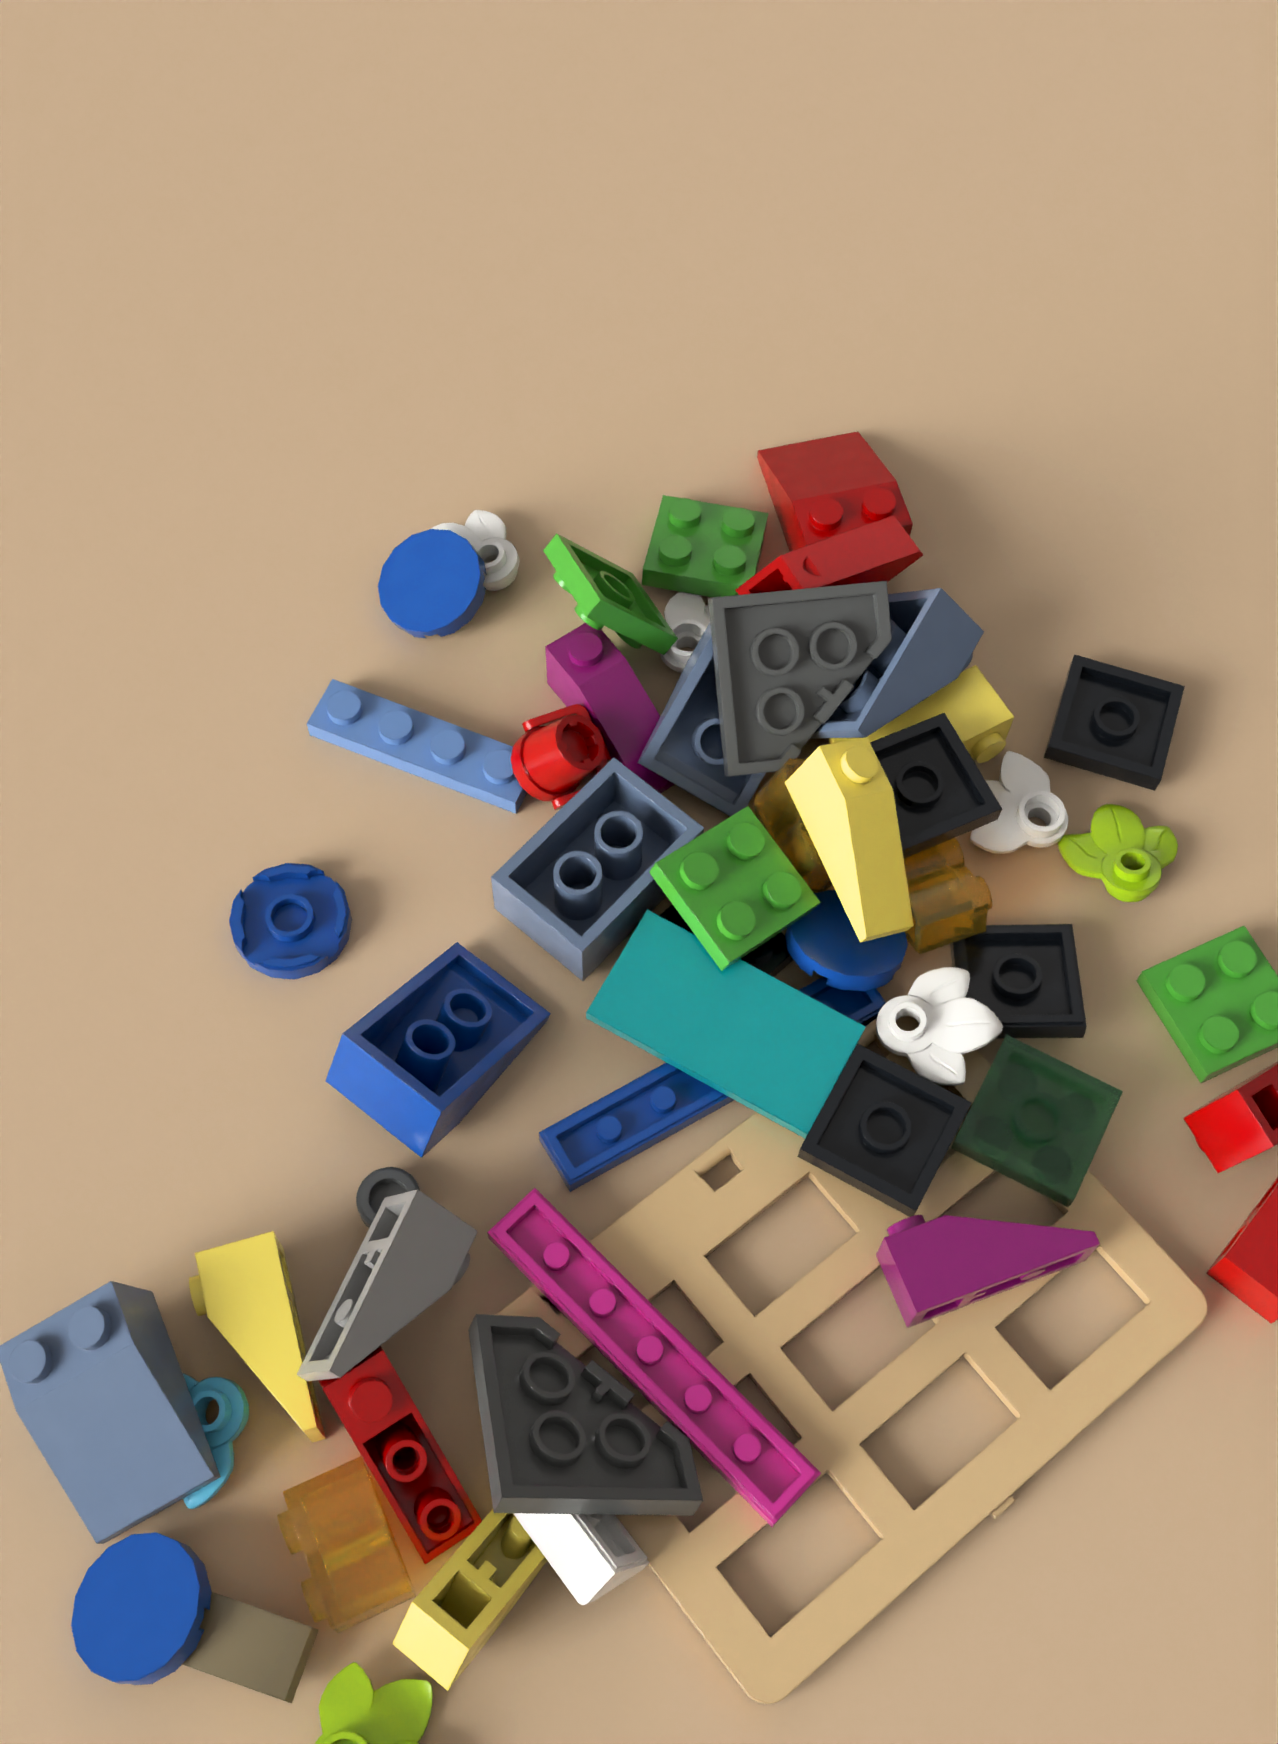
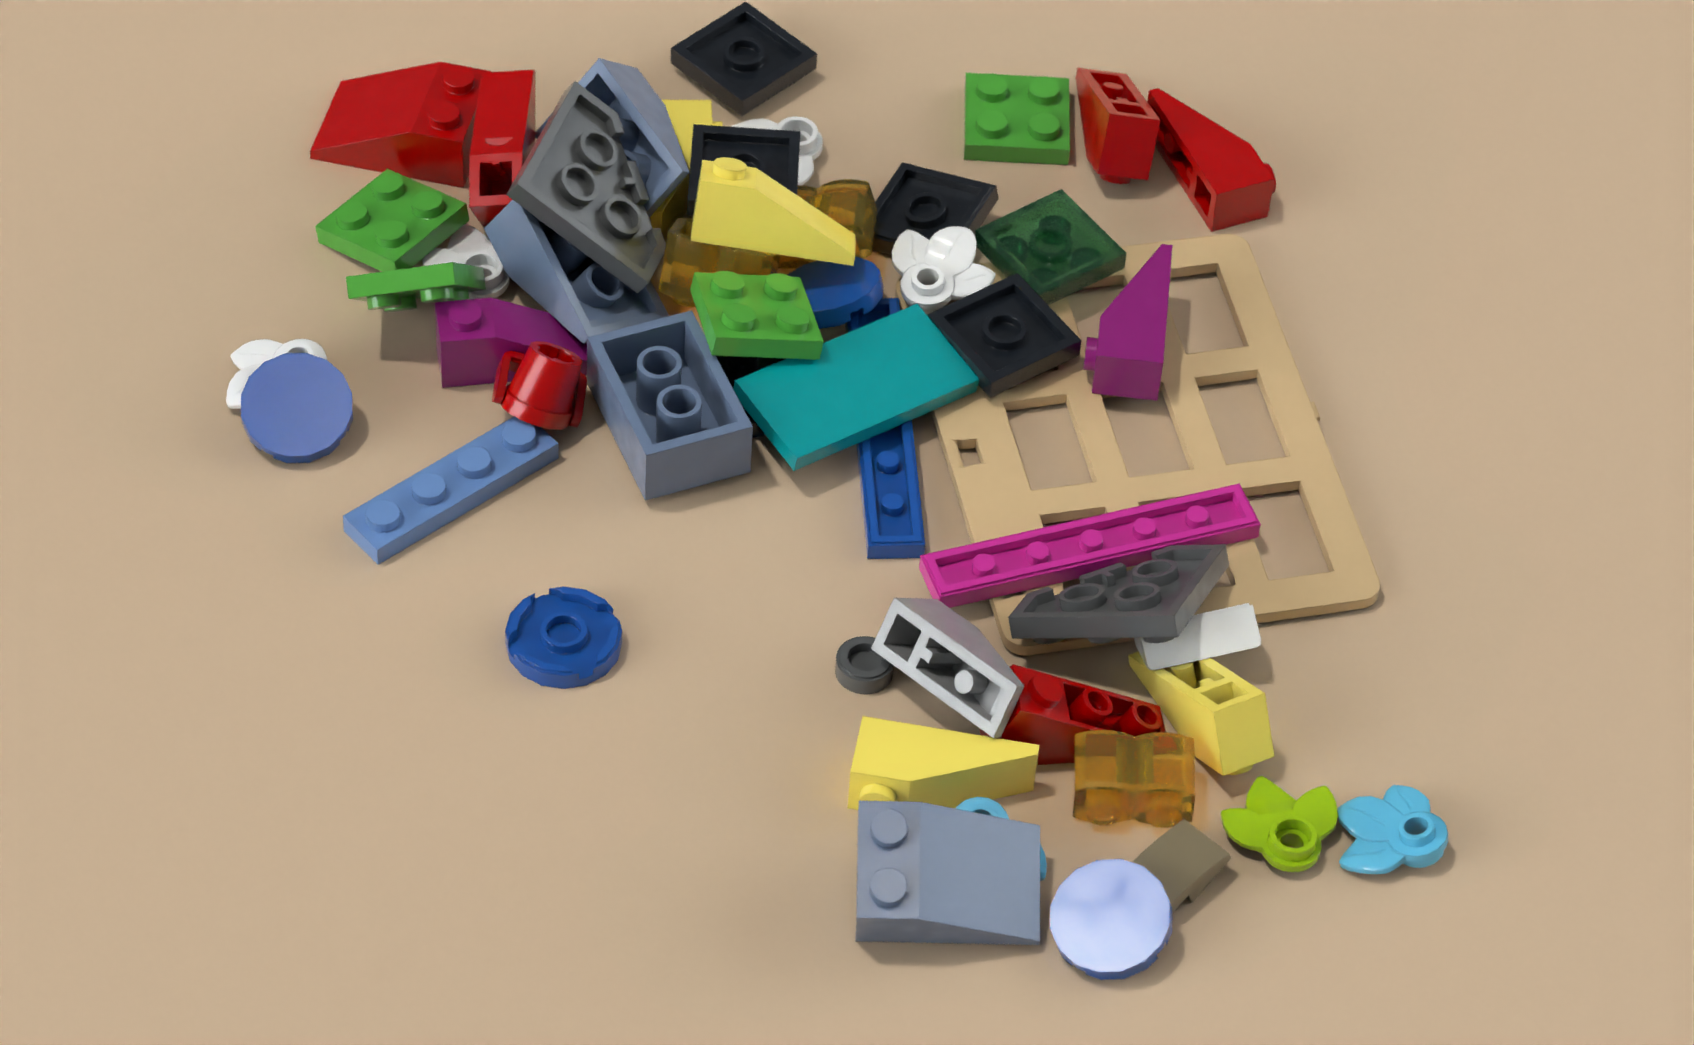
camera: 65 degrees left, 15 degrees down
blue slope [325,942,551,1158] -> none
lime plate [1058,804,1178,902] -> none

